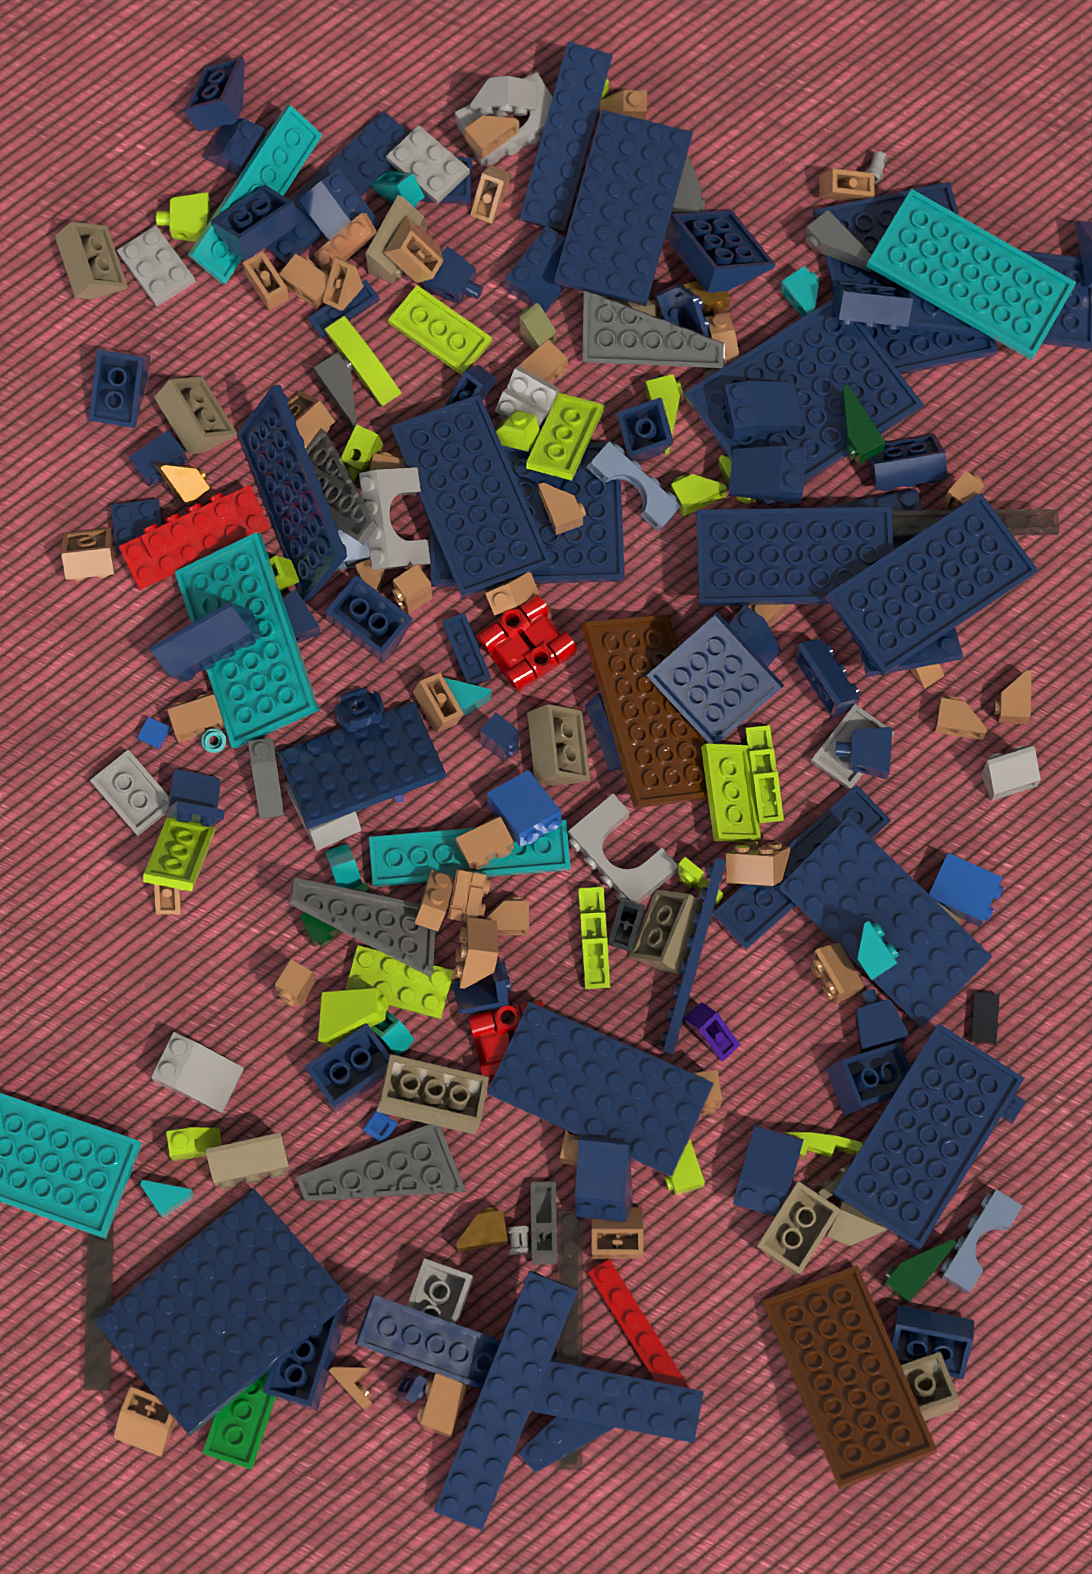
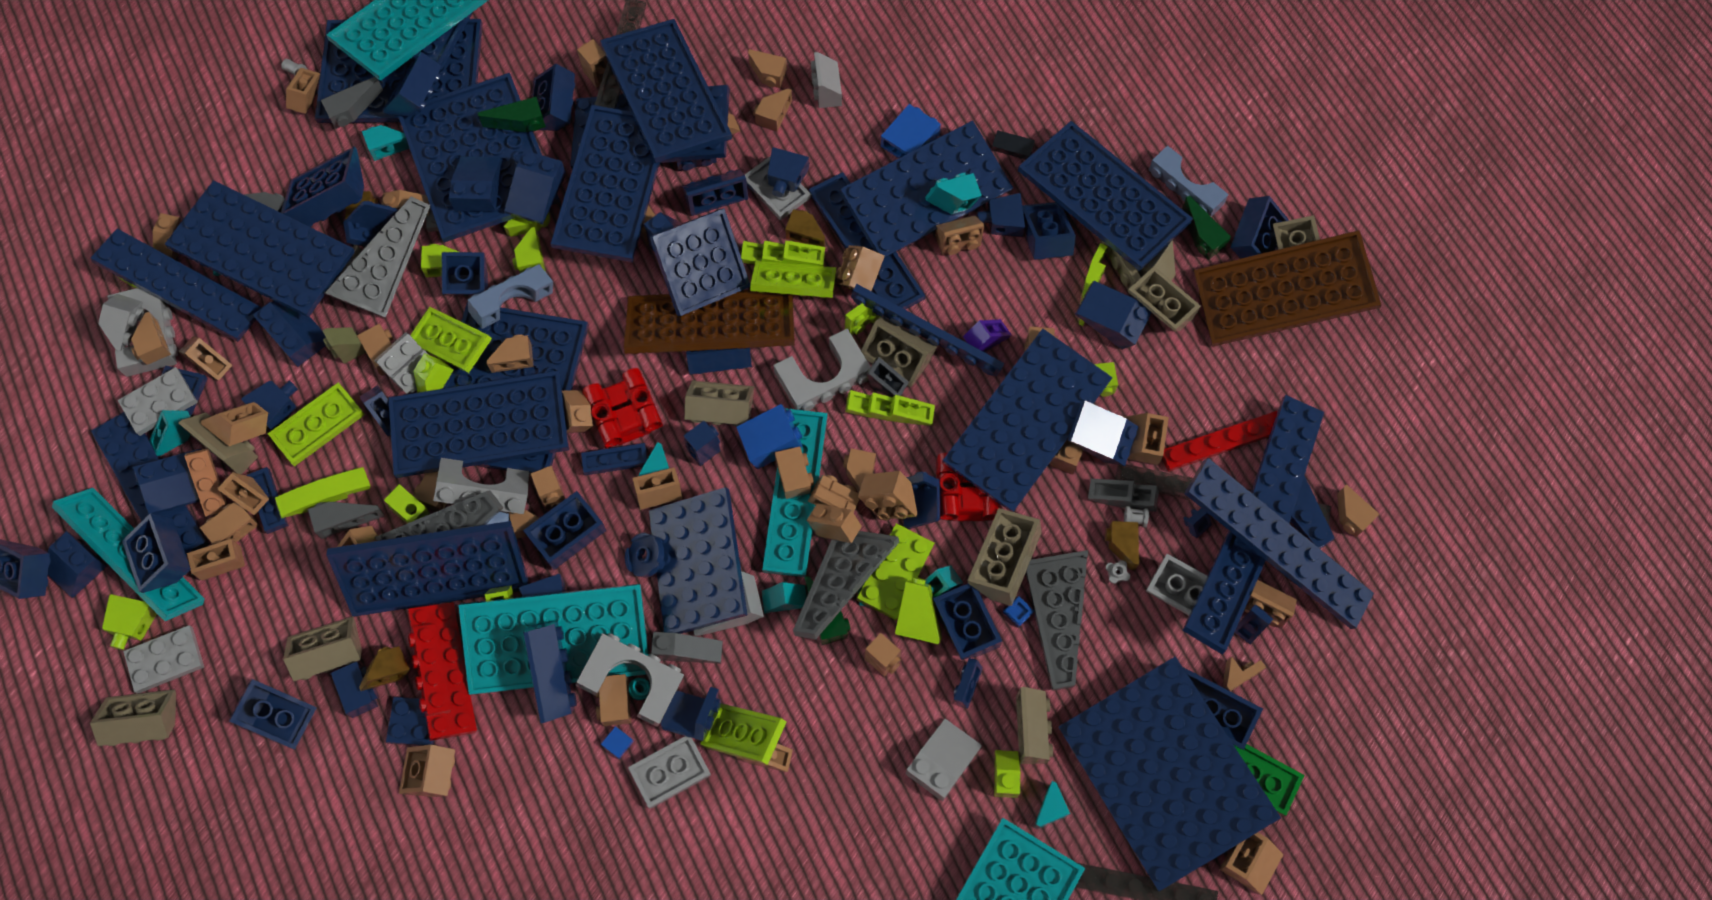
camera: 80 degrees left, 5 degrees down
none -> light grey arch [576,633,684,727]
none -> pearl gold slope [785,209,825,247]
none -> dark blue plate [954,658,983,709]
none -> light grey plate [1106,560,1130,584]
none -> medium nougat slope [1337,484,1379,537]

